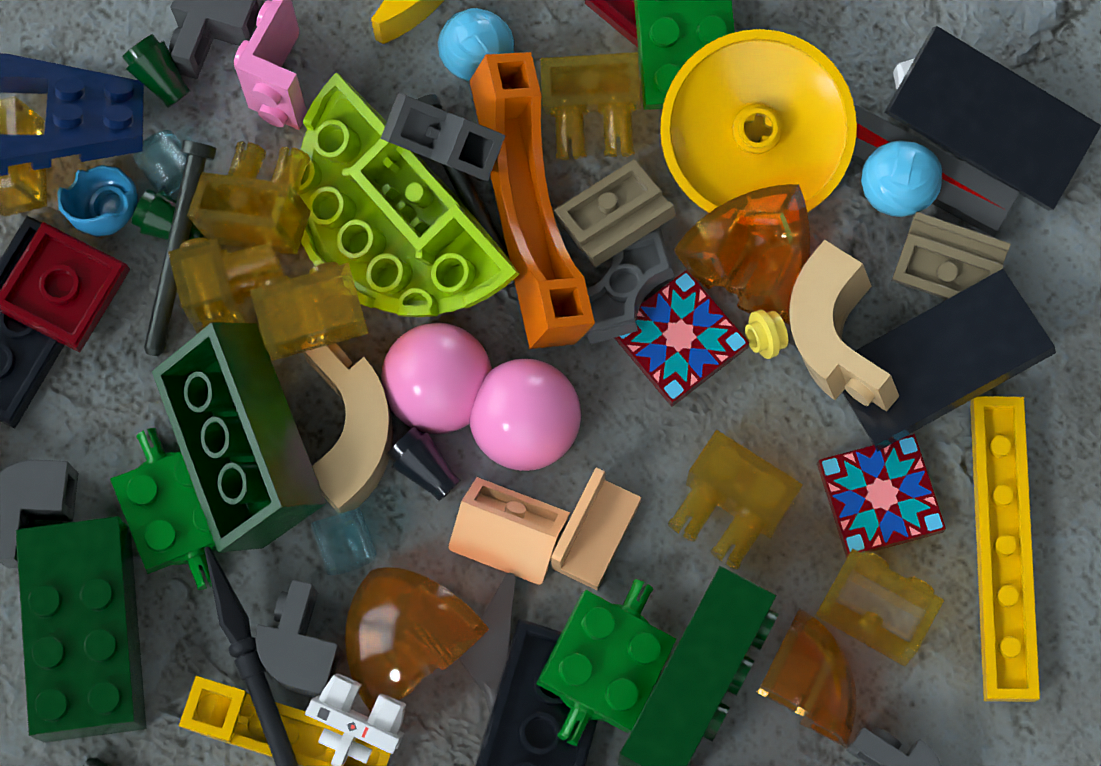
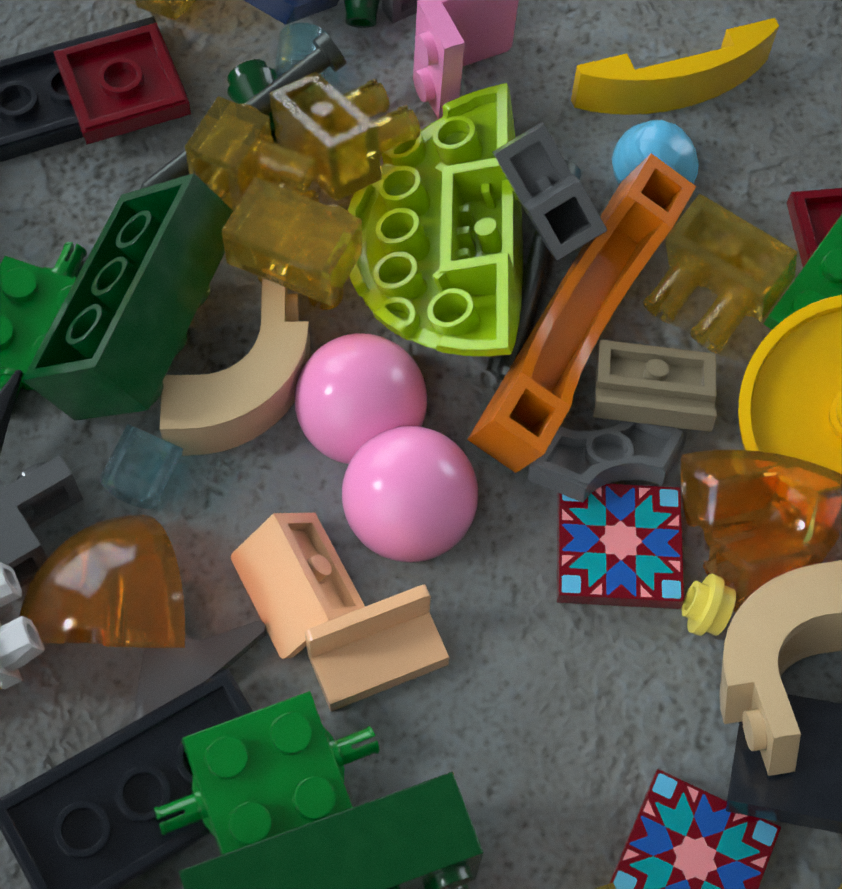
camera: 35 degrees right, 10 degrees down
dark azure hair [57,165,138,237] -> none
black cone [386,427,461,501] -> none
clear yellow brick [667,430,803,570] -> none

